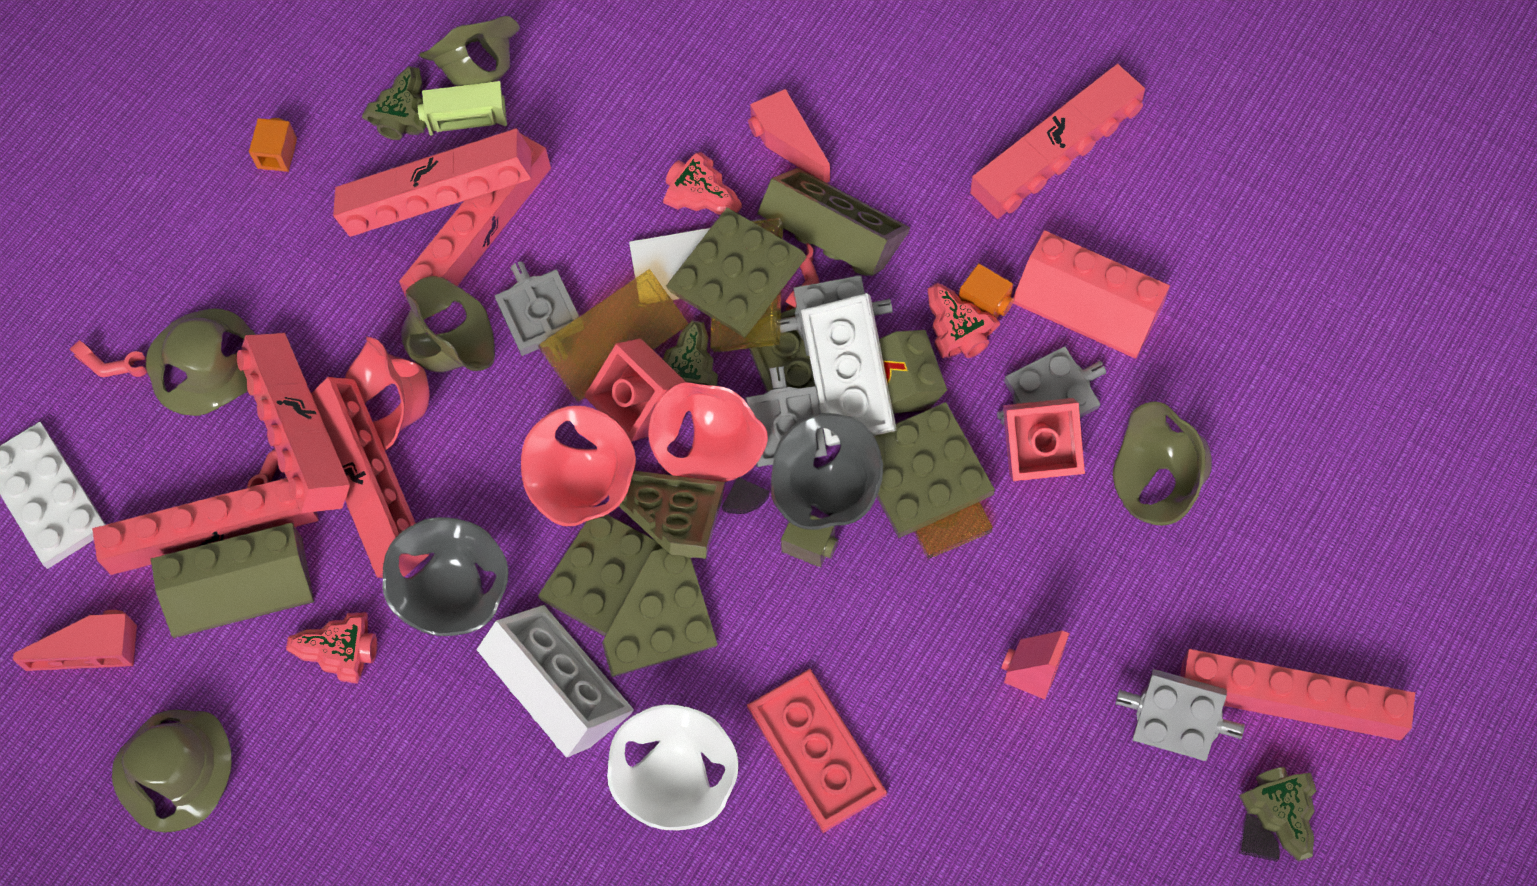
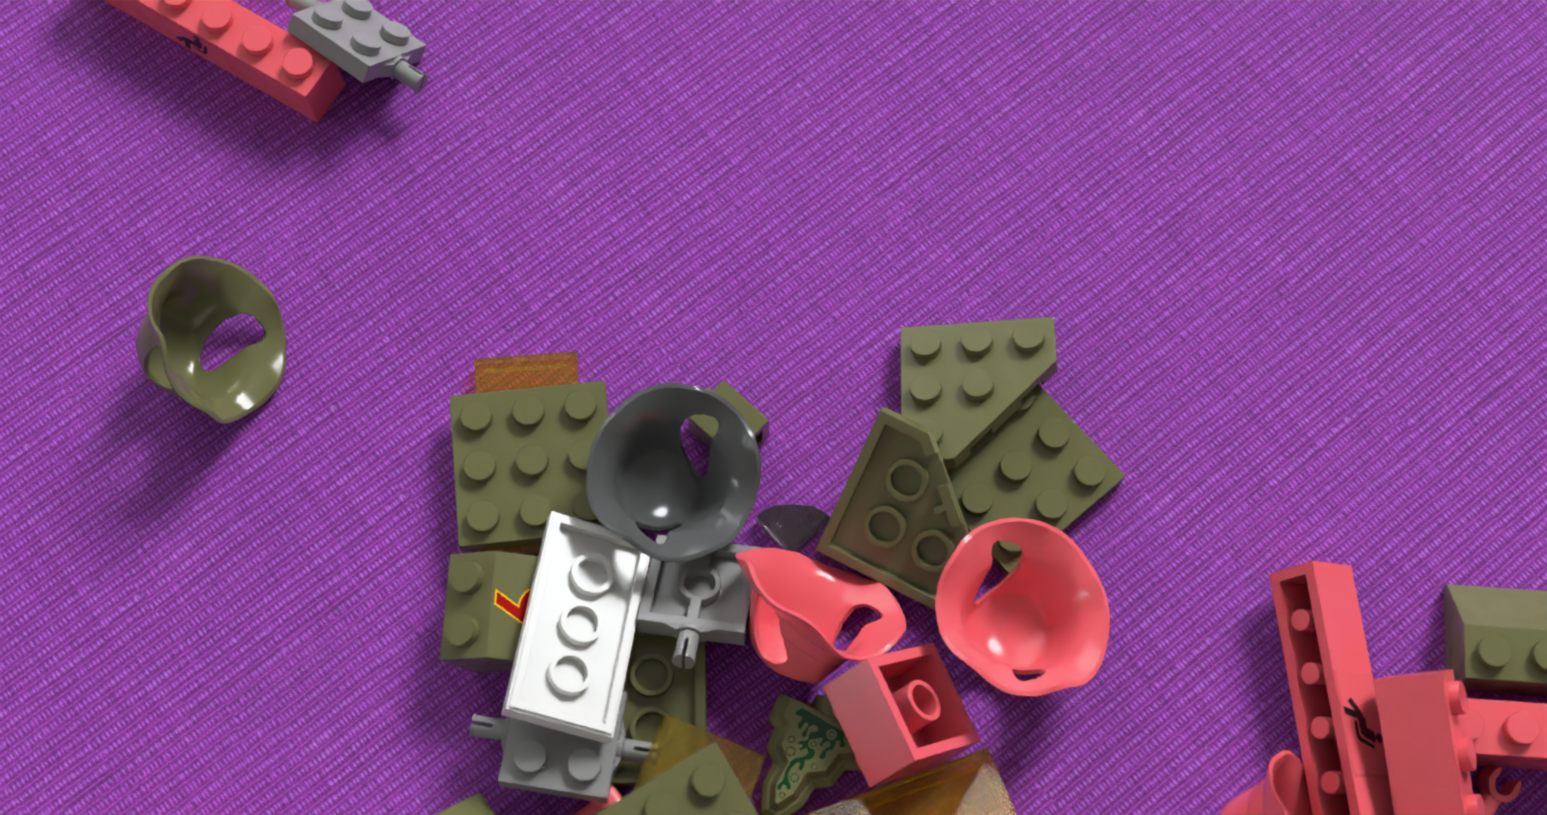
camera: 165 degrees left, 5 degrees up
coral rock [286,612,377,684] -> none
dark grey piece [382,517,508,636] -> none
white slope [477,605,634,758] -> none
white piece [607,704,738,830] -> none
coral tile [747,669,887,833] -> none
coral rock [928,283,1000,358] -> none
orange brick [959,263,1014,319] -> none
light grey plate [997,347,1106,426] -> none
coral slope [1001,630,1070,700] -> none
coral brick [1003,398,1085,481] -> none
coral slope [1013,230,1170,359] -> none

